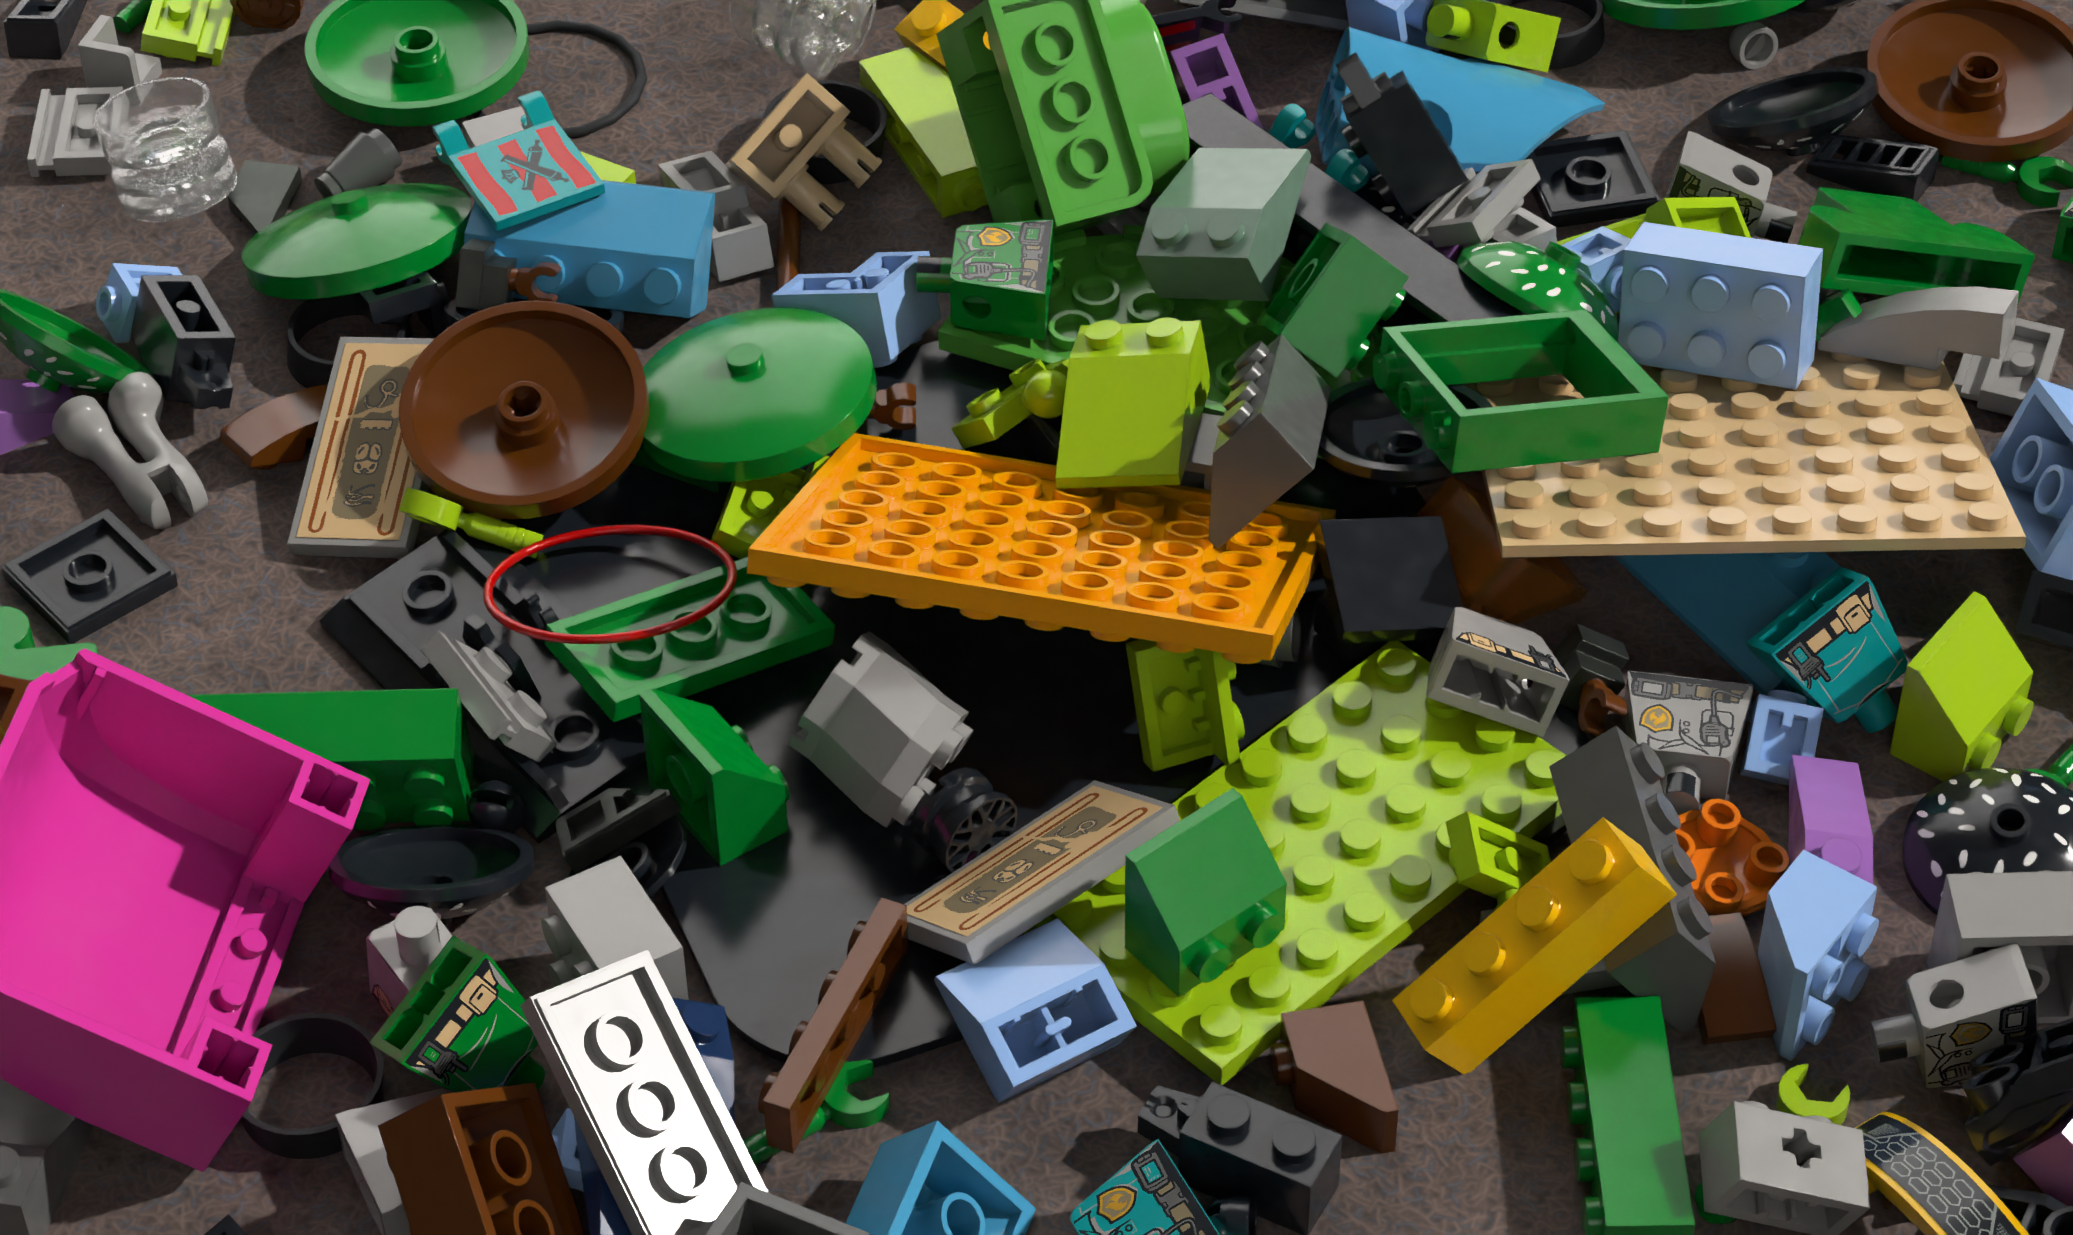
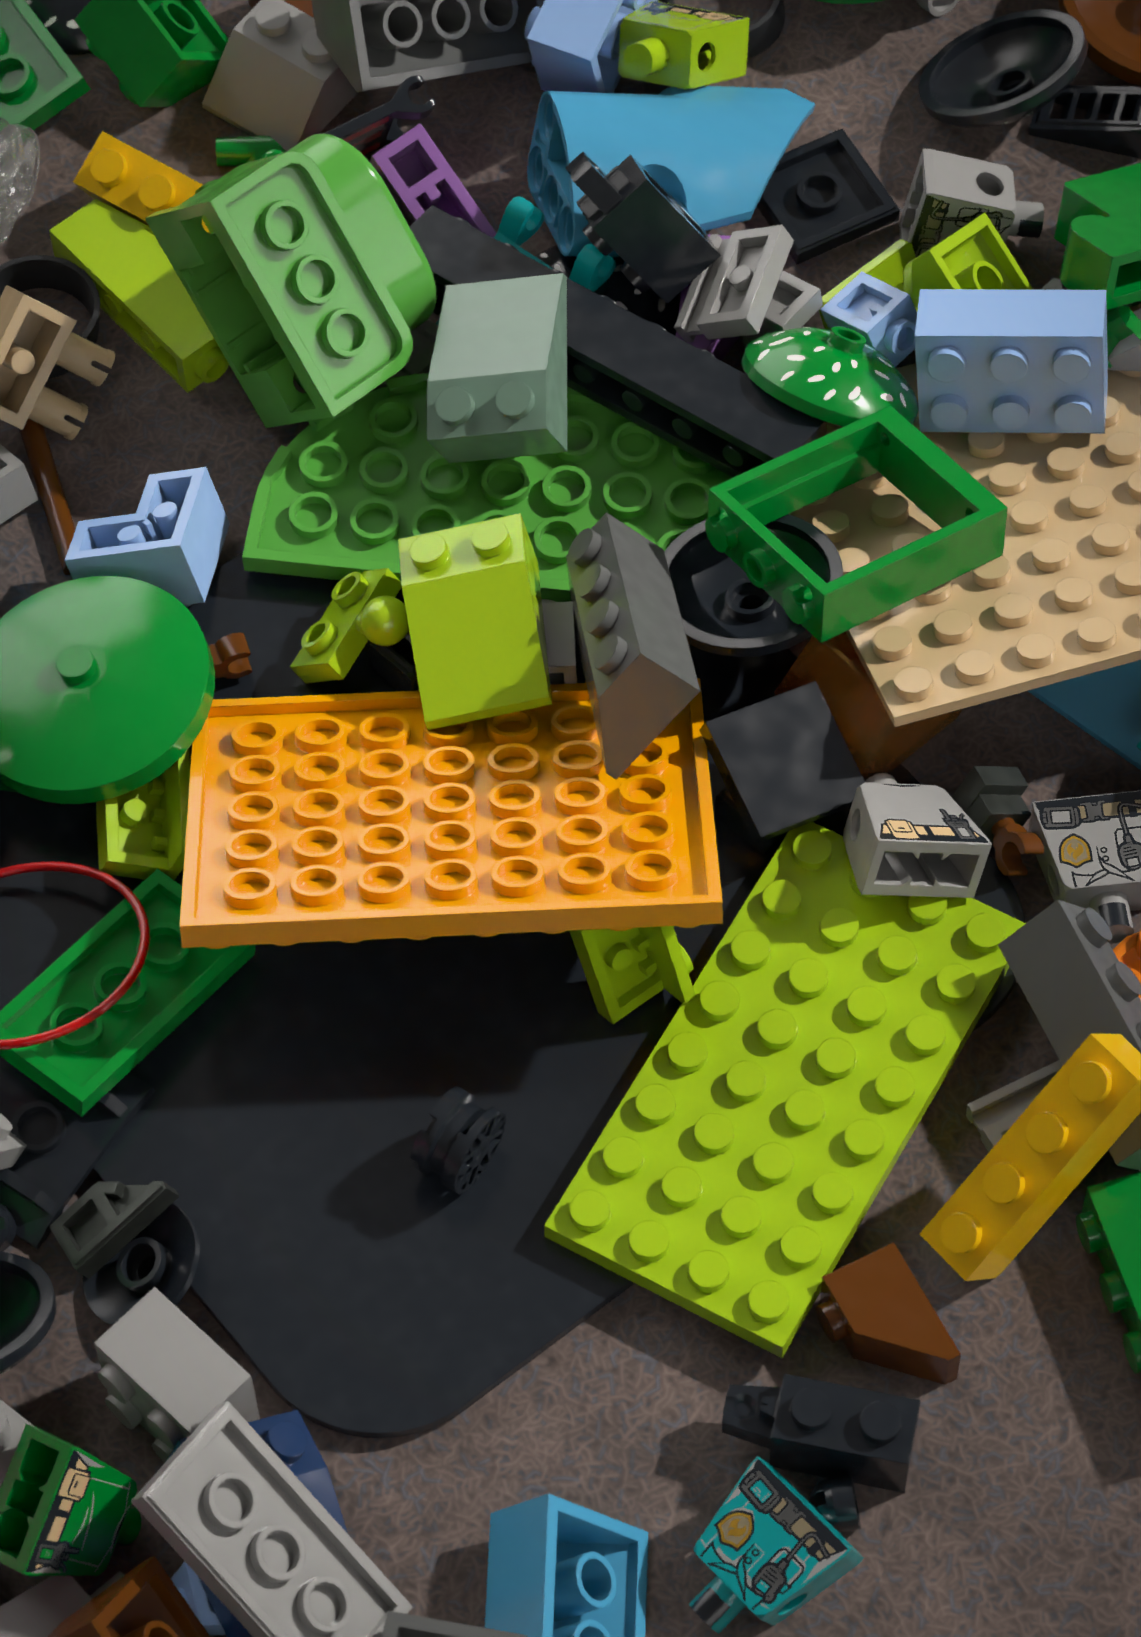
camera: 15 degrees left, 15 degrees up
green slope [639,689,790,866] -> none
green piece [742,1060,890,1166] -> none
reddish brown plate [758,897,909,1154] -> none
light grey brick [788,631,974,828] -> none
tile [904,780,1180,964] -> none
green torso [916,219,1054,340] -> none
light blue slope [934,918,1137,1103] -> none
green slope [1125,788,1287,997] -> none
green slope [1256,222,1409,378] -> none
lime plate [1446,811,1551,914] -> none

